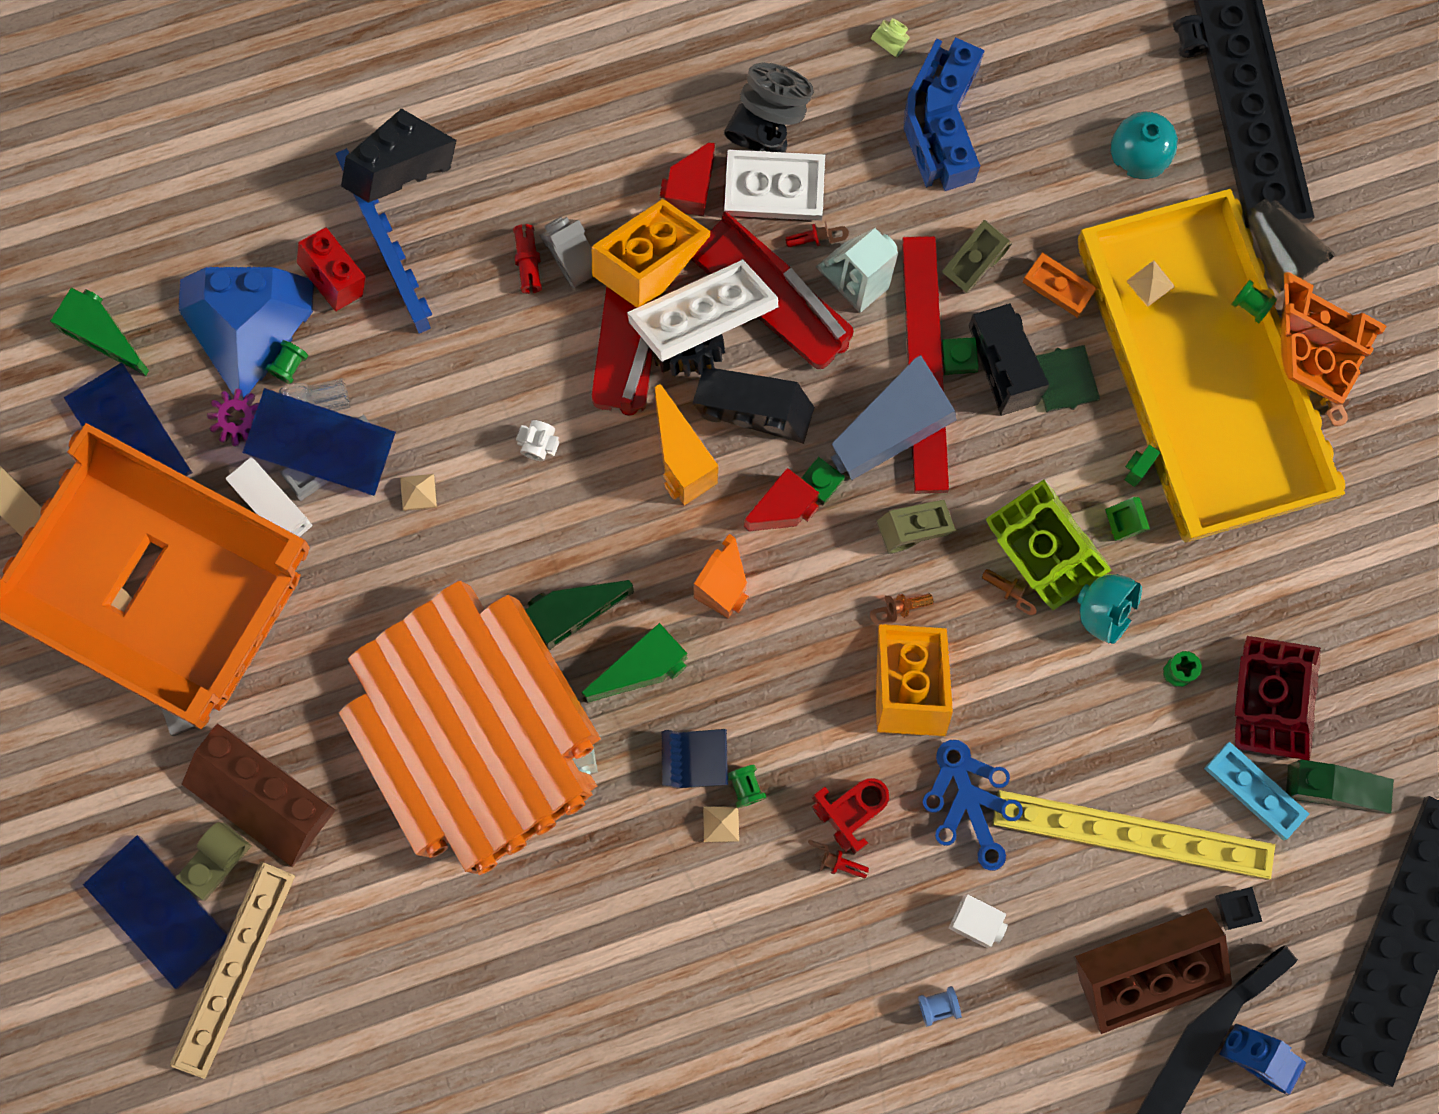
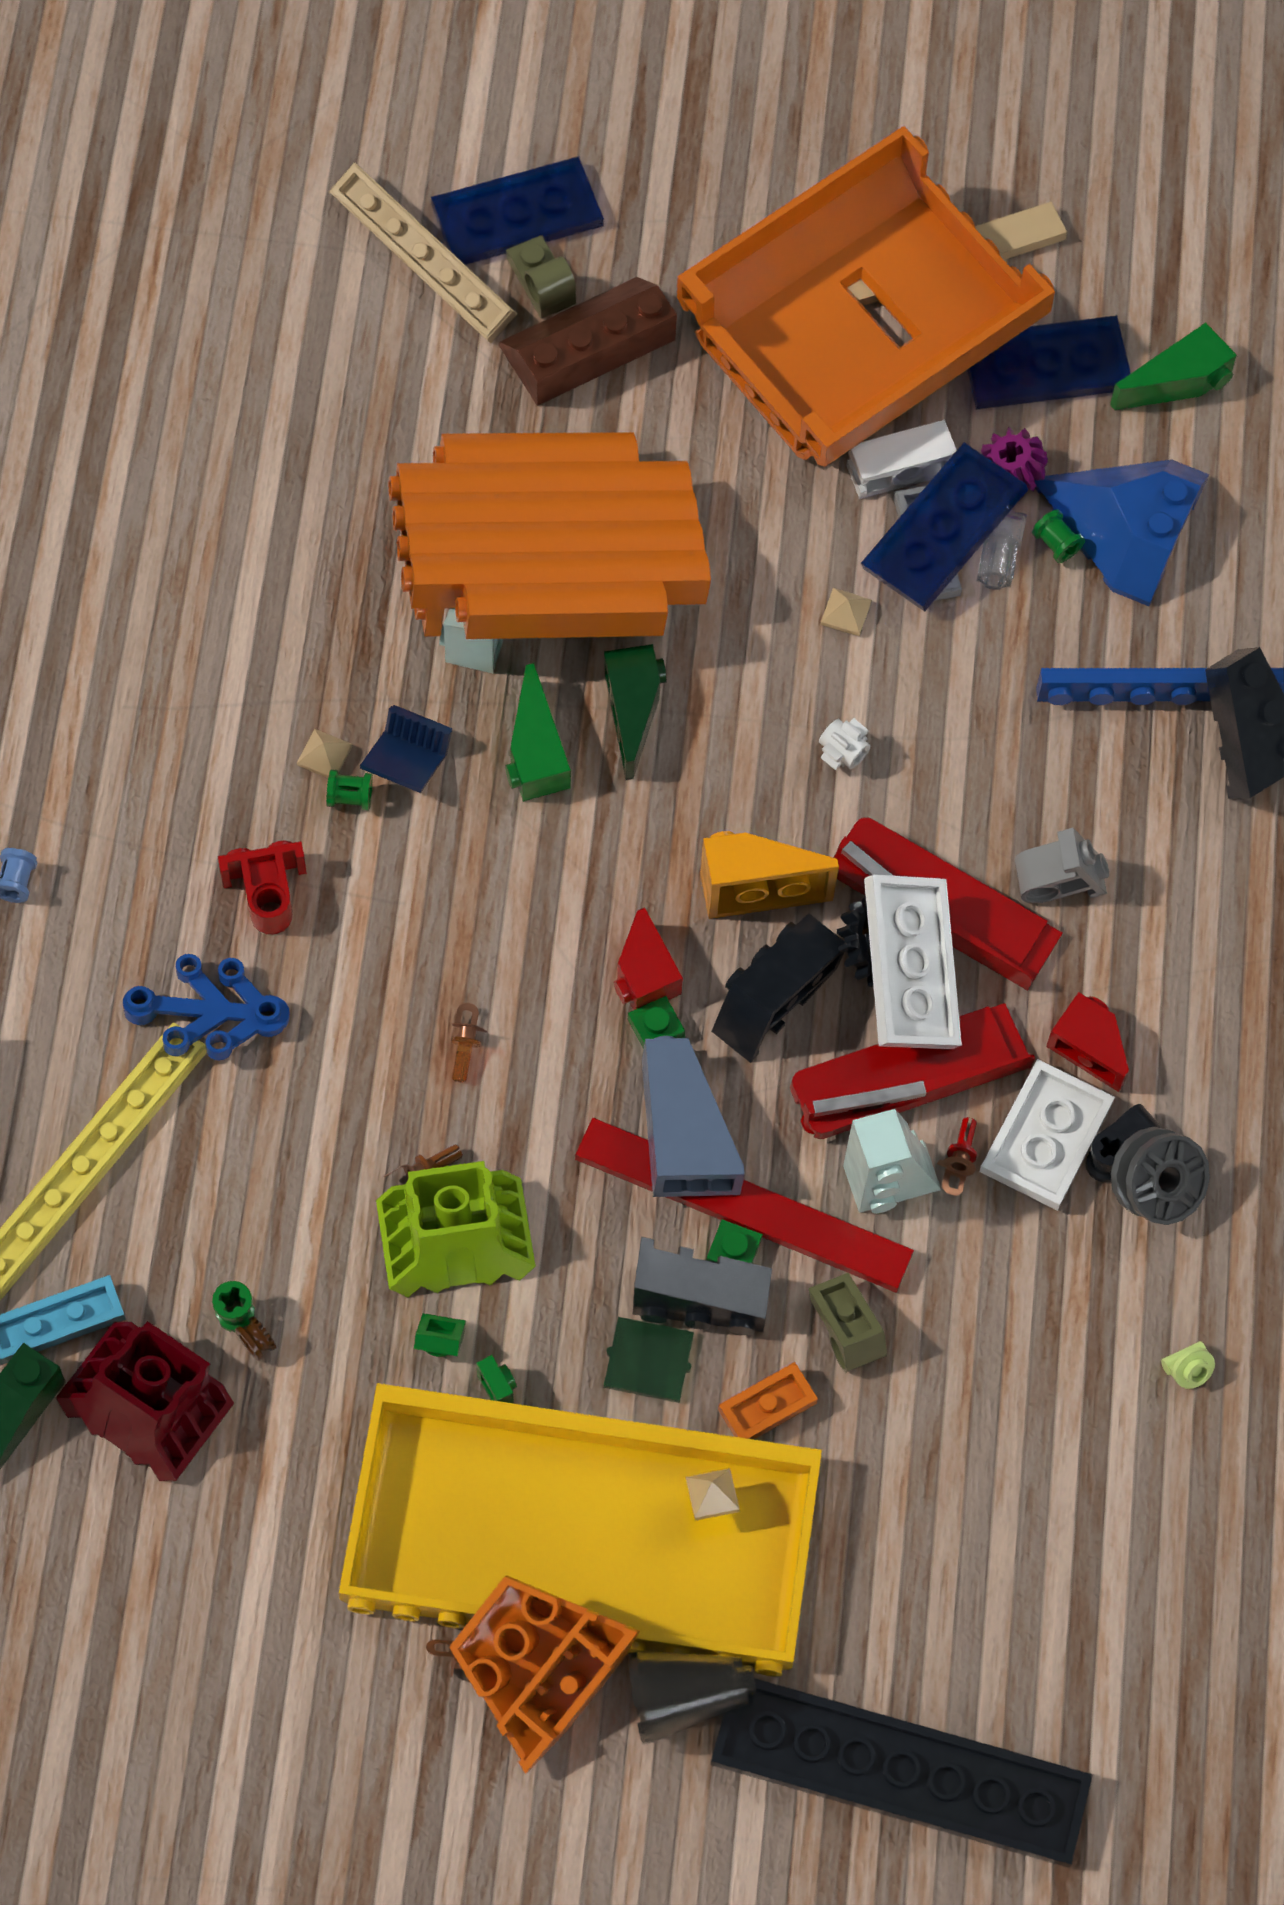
camera: 115 degrees right, 10 degrees down
red brick [297,227,366,312] -> none
red pin [513,224,542,294] -> none
light orange slope [592,199,710,308] -> none
orange slope [694,534,749,619] -> none
red piece [808,840,869,879] -> none
light orange slope [876,624,953,736] -> none
olive plate [877,500,956,554] -> none
blue brick [904,37,985,191] -> none
white brick [948,895,1008,948] -> none
teal cylinder [1077,574,1142,644] -> none
teal cylinder [1110,111,1178,179] -> none
black bush [1173,15,1208,58] -> none
green bush [1231,280,1277,324] -> none
none -> reddish brown bush [235,1316,277,1361]

